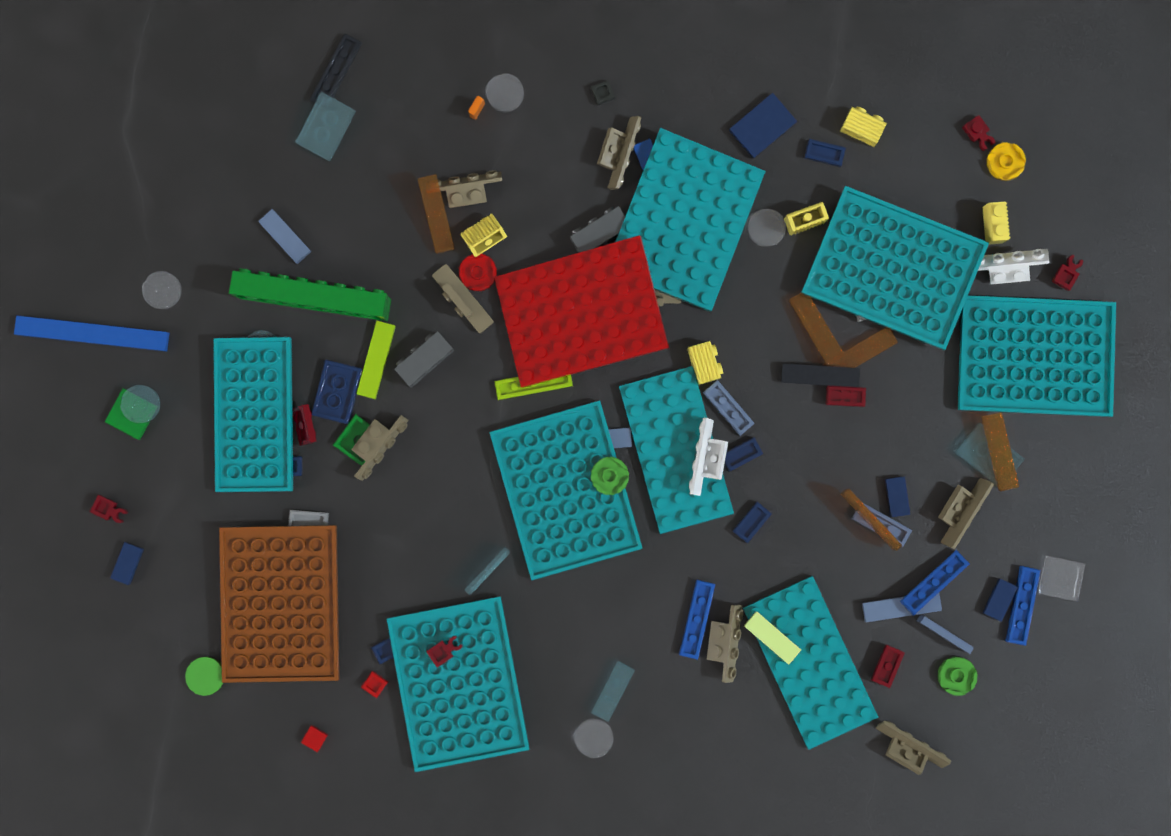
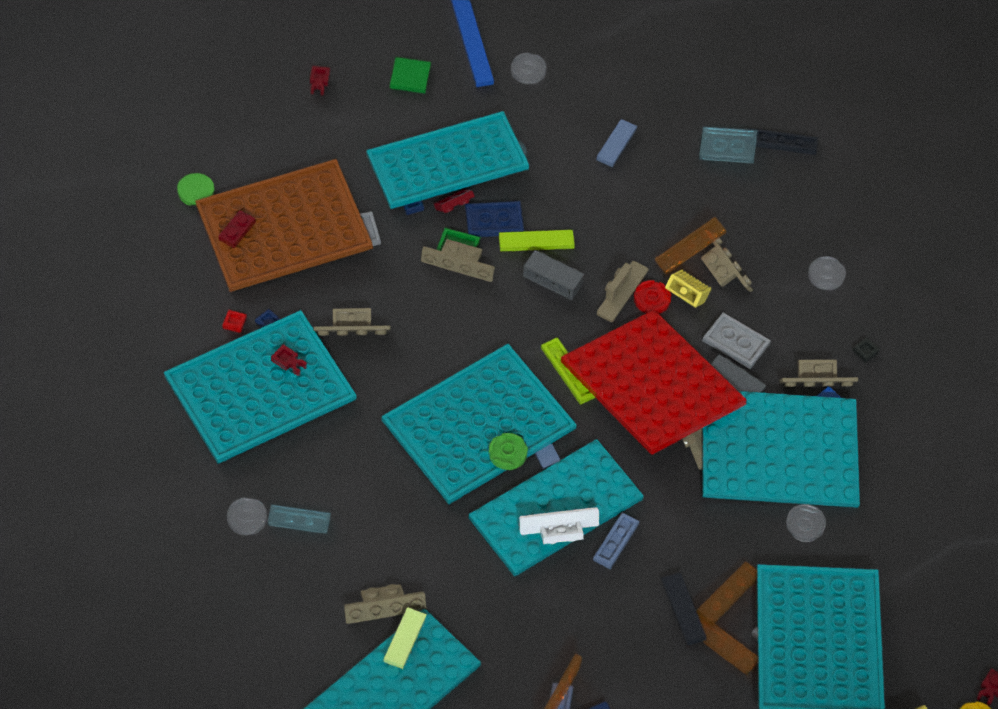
camera: 65 degrees right, 30 degrees down
dark blue tile [110,542,144,585] -> none
clear light blue tile [121,385,160,423] -> none
green brick [229,268,391,322] -> none
red tile [301,725,328,752] -> none
clear light blue tile [465,547,510,594] -> none
orange tile [468,96,485,120] -> none
blue tile [679,579,715,659] -> none
light yellow brick [687,341,723,385] -> none
dark blue tile [724,437,763,472] -> none
dark blue tile [729,93,797,159] -> none
dark blue tile [732,502,772,543] -> none
light yellow brick [784,202,829,236] -> none
dark blue tile [804,139,846,167] -> none
dark red plate [826,386,866,407] -> none
light yellow brick [840,107,887,147] -> none
none -> dark red plate [218,210,256,248]
none -> dark tan bracket [314,308,391,336]
none -> light grey tile [702,312,771,370]

